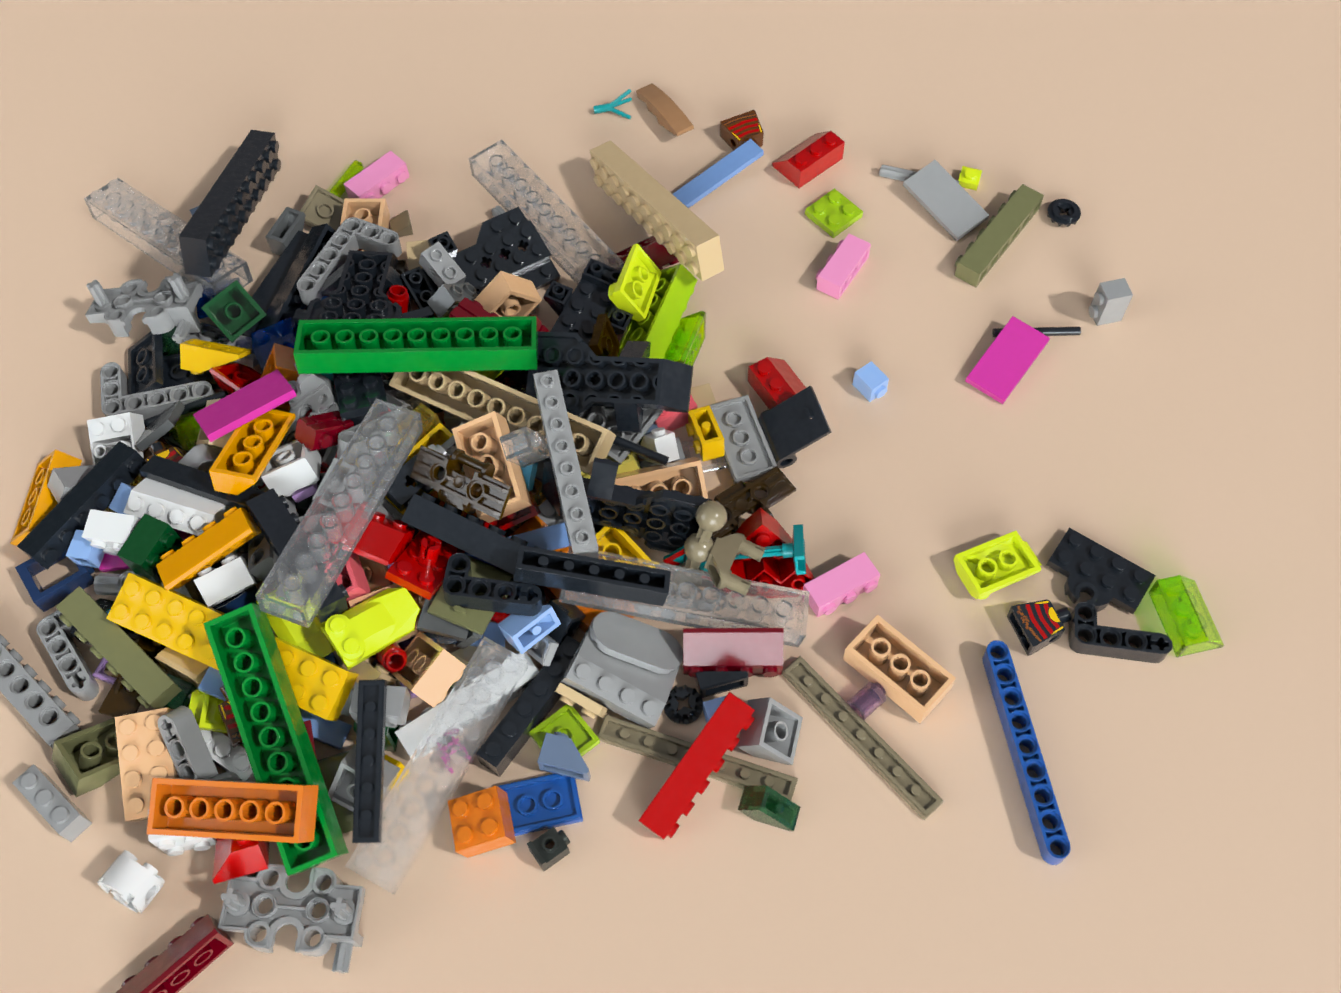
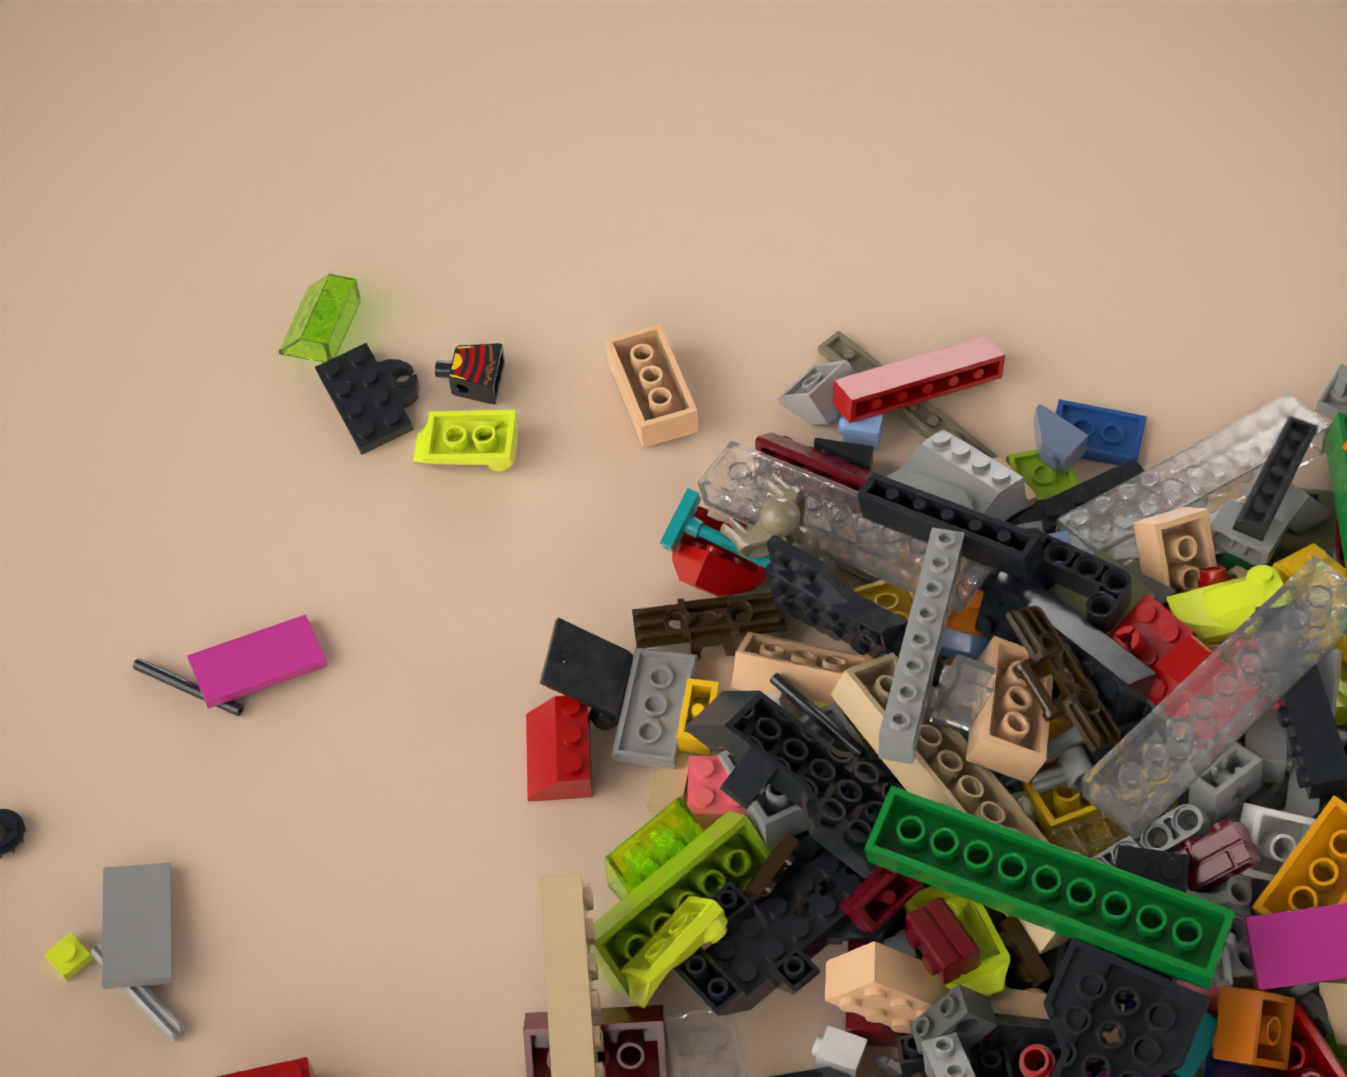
camera: 150 degrees left, 5 degrees down
orange brick [448,786,516,858] -> none
pearl dark grey brick [527,827,570,871] -> none
black gear [664,684,703,724] -> none
clear green slope [738,785,800,831] -> none
dark tan tile [782,656,944,820] -> none
bright pink brick [802,552,880,617] -> none
lime plate [805,188,863,238] -> none
bright pink brick [815,234,871,300] -> none
brick [847,682,886,720] -> none
light blue brick [852,361,889,402] -> none
olive brick [954,184,1044,287] -> none
blue beam [982,640,1071,865] -> none
black beam [1069,602,1173,663] -> none
light grey brick [1089,278,1133,326] -> none

